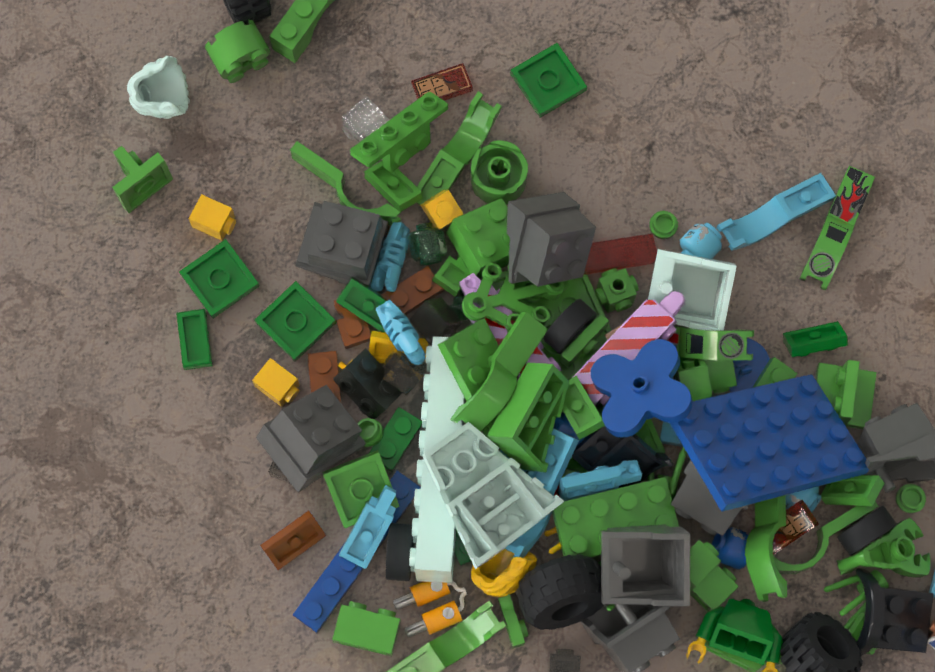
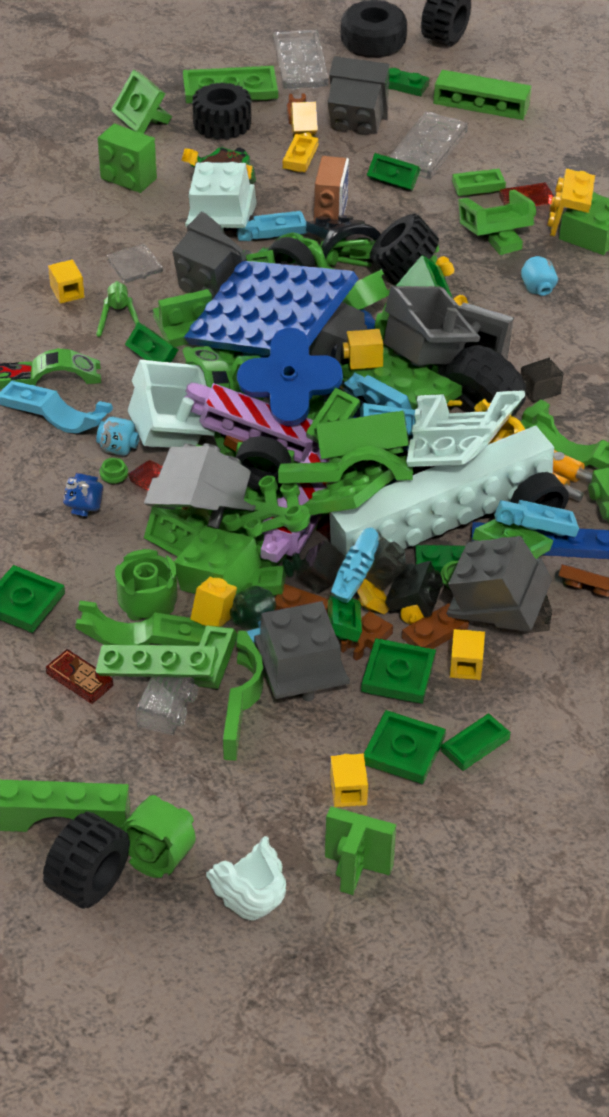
camera: 120 degrees left, 30 degrees down
none -> blue head [63,473,104,517]
none -> bright green plant [96,281,140,337]
none -> yellow brick [342,329,383,370]

